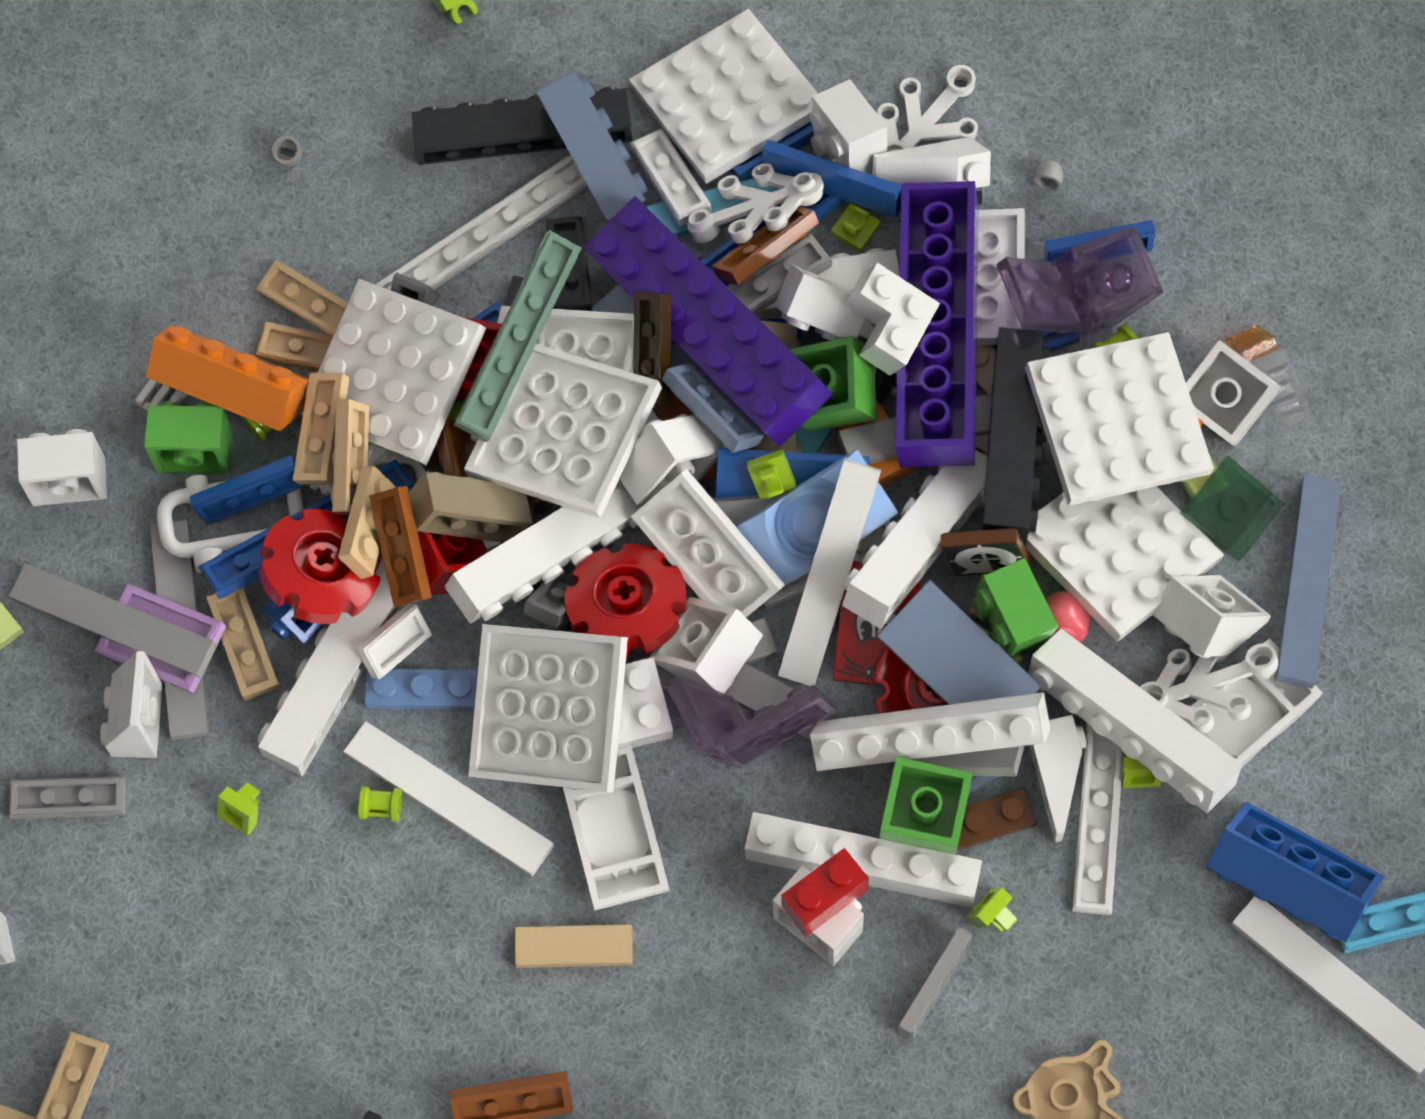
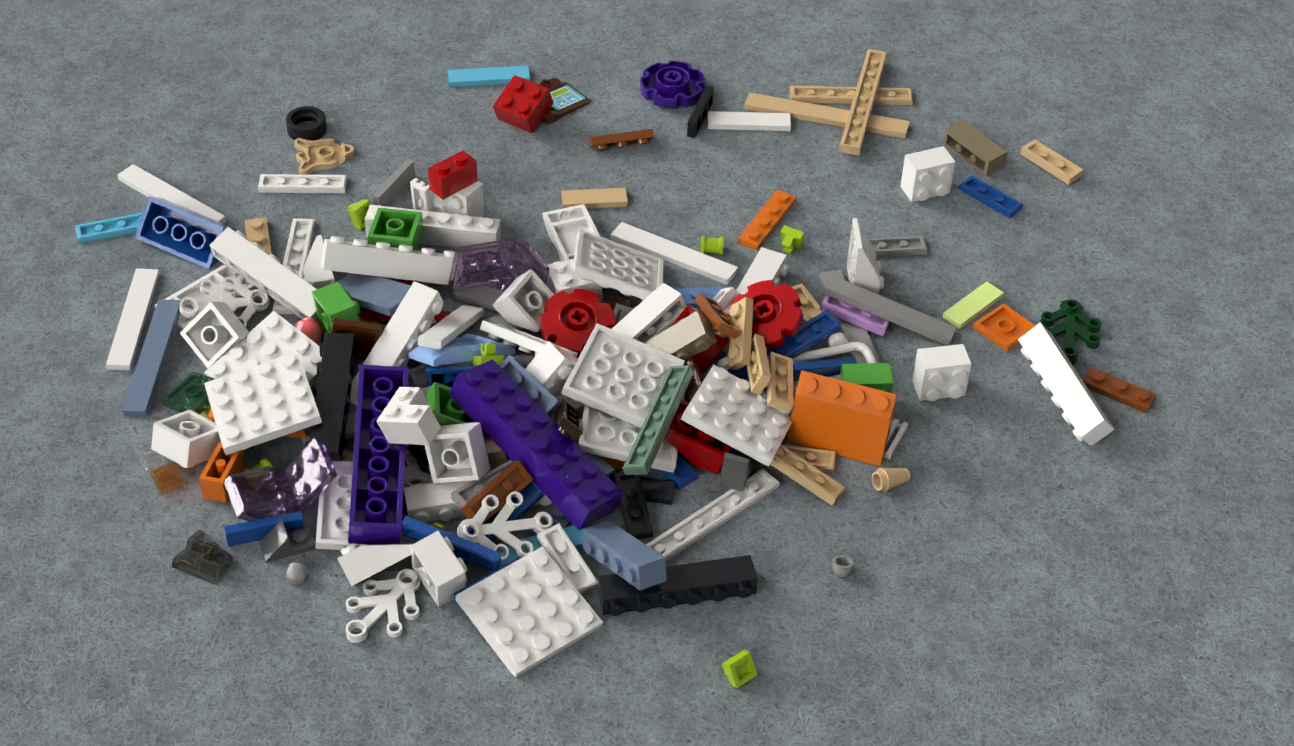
camera: 170 degrees right, 25 degrees down
none -> white tile [106,268,159,370]
none -> clear smoke slope [171,530,233,585]
none -> orange brick [199,443,246,503]
none -> tan plate [244,217,272,255]
none -> white tile [258,174,347,193]
none -> dark grey slope [260,521,316,563]
none -> white tile [410,178,434,212]
none -> orange plate [738,189,797,251]
none -> tan cone [872,468,910,492]

